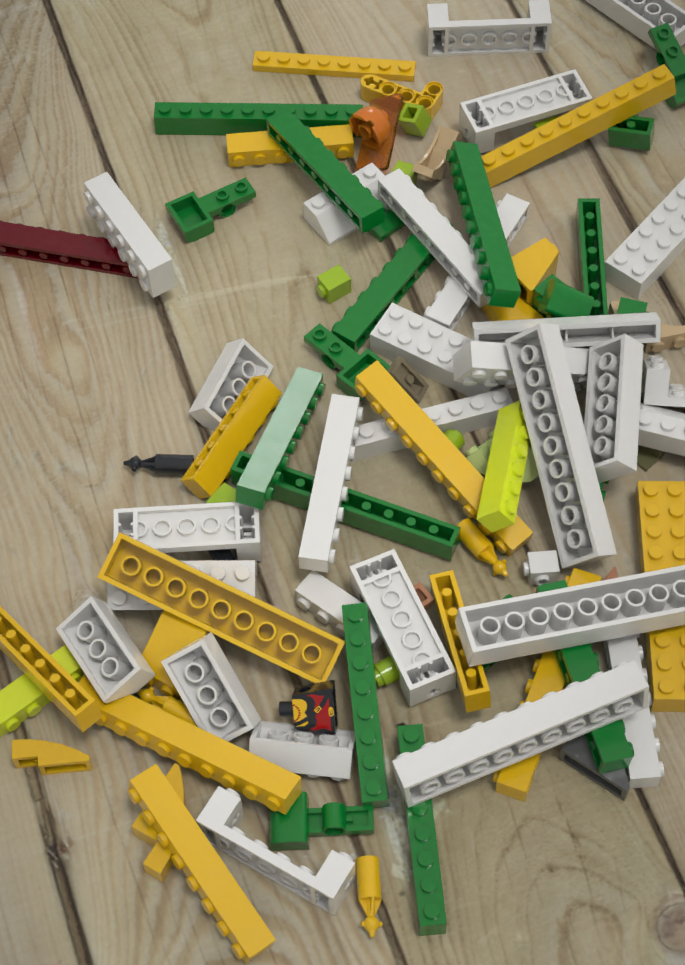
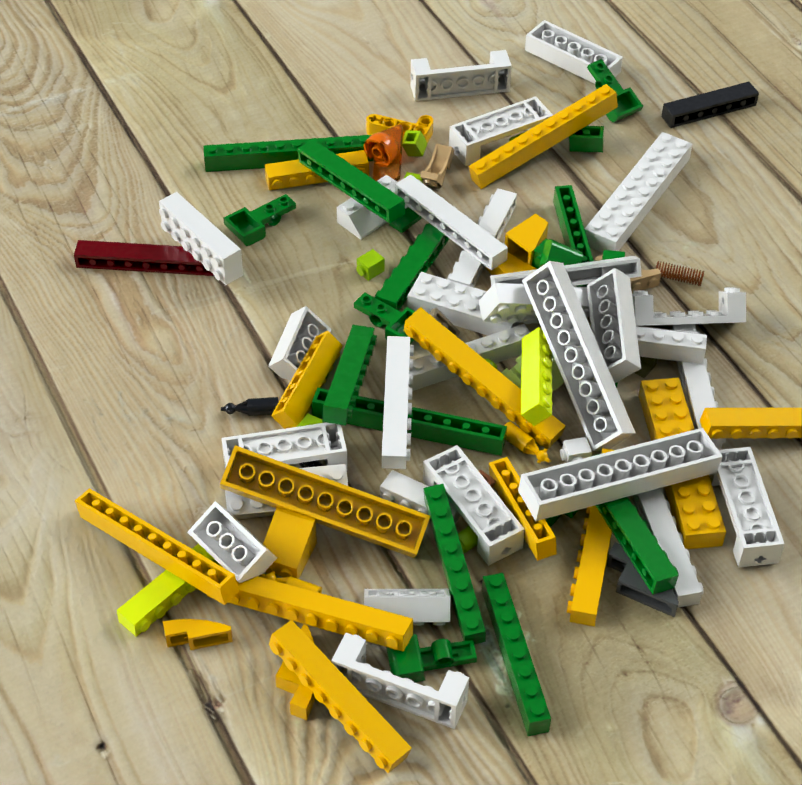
camera: 10 degrees left, 10 degrees down
white slope [161,632,261,741] -> none
yellow plate [252,51,416,82] -> none
torso [279,680,338,735] -> none
yellow wheel [355,855,383,938] -> none
white brick [392,660,649,808] -> none
green brick [446,141,521,308] -> none

